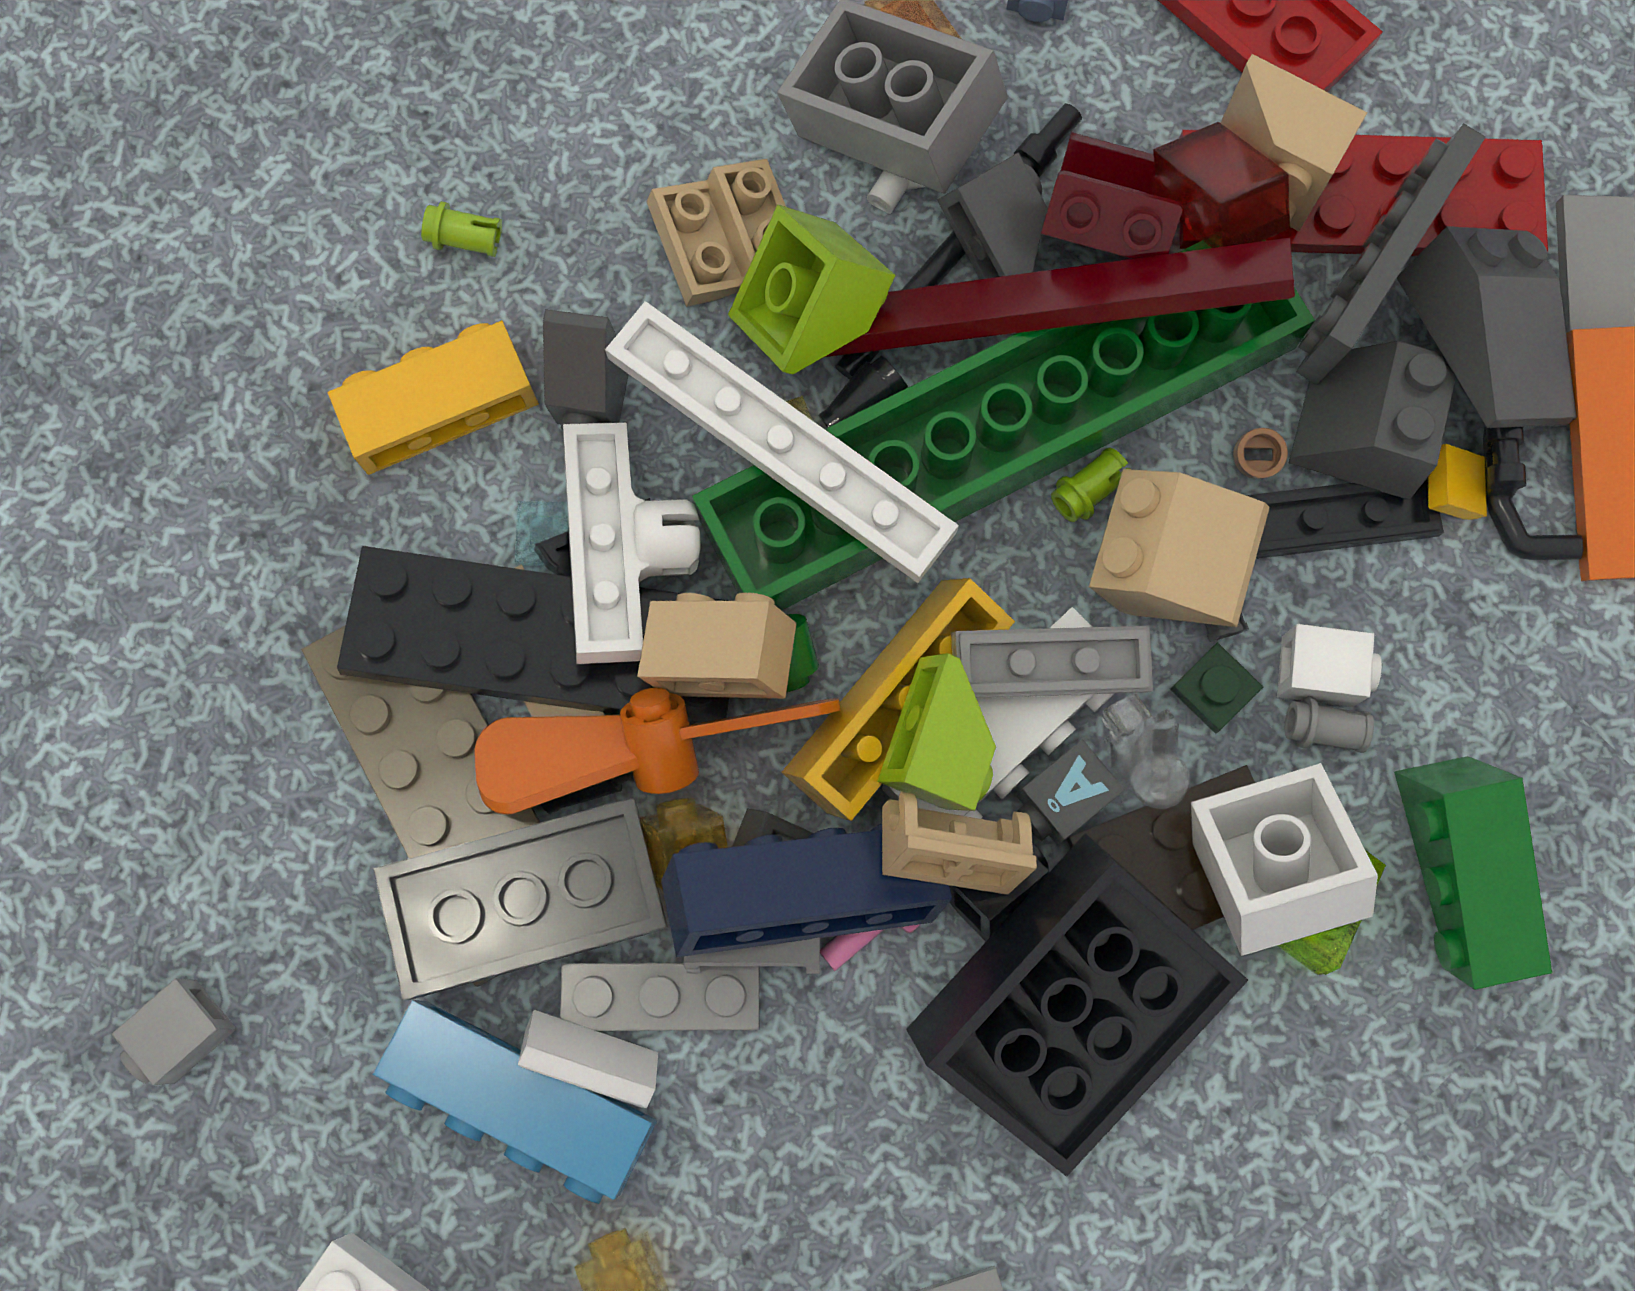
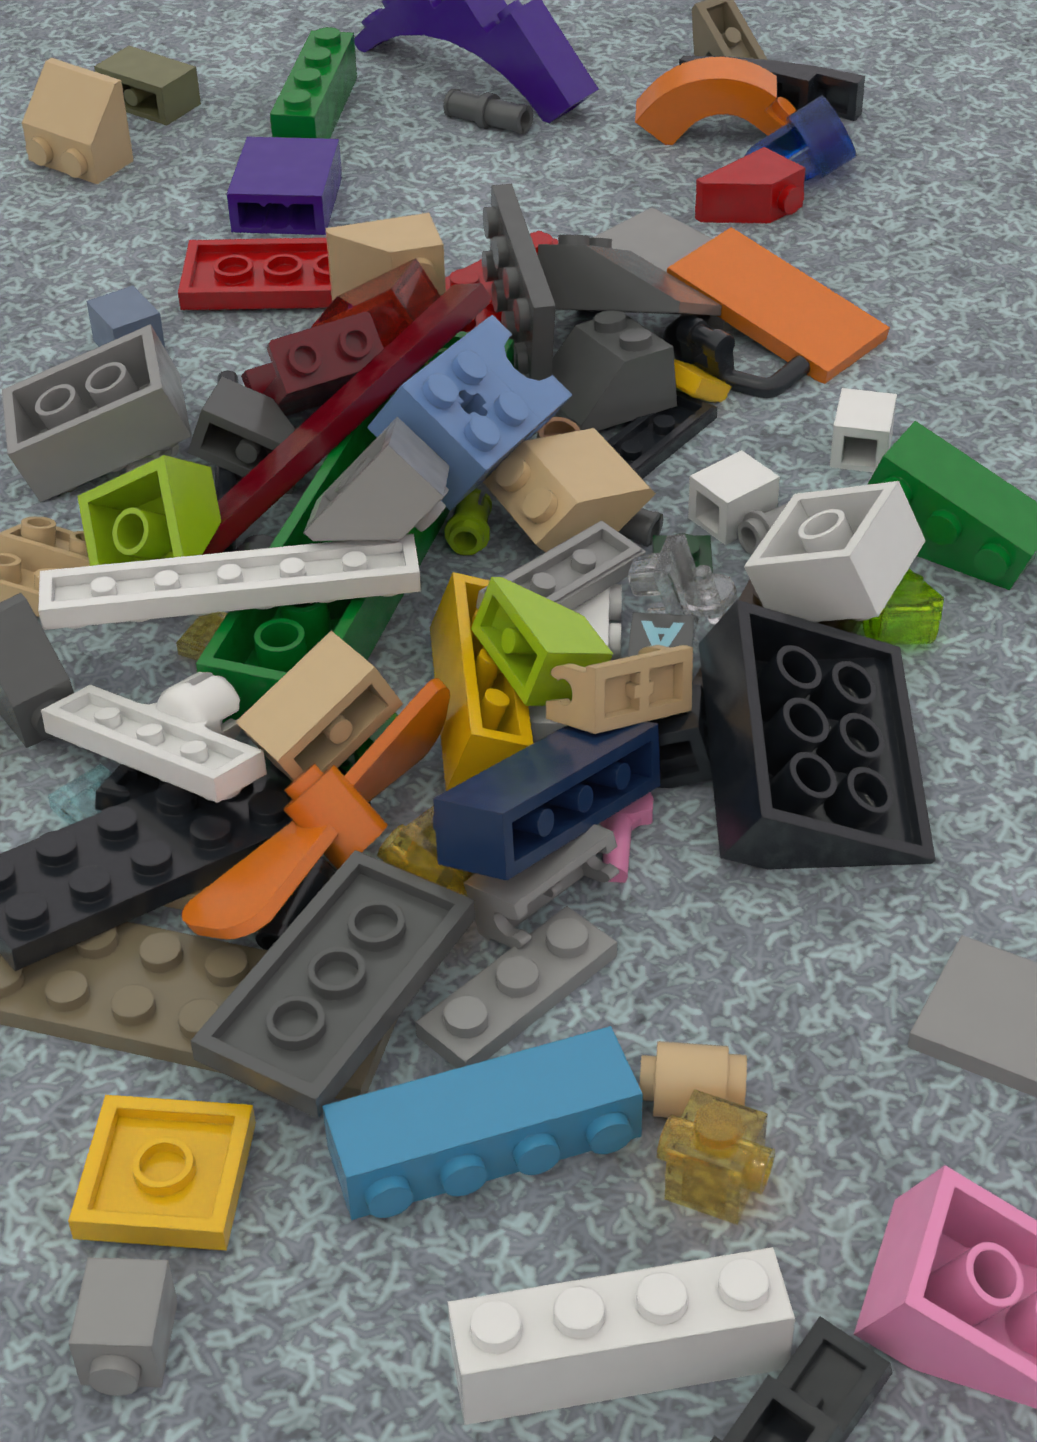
camera: 45 degrees left, 35 degrees down
white tile [518,1010,658,1108] -> none
none -> yellow plate [68,1095,256,1251]
none -> light grey slope [304,417,450,541]
none -> medium blue brick [367,315,572,511]
none -> tan brick [639,1041,747,1122]
none -> white brick [830,388,897,473]

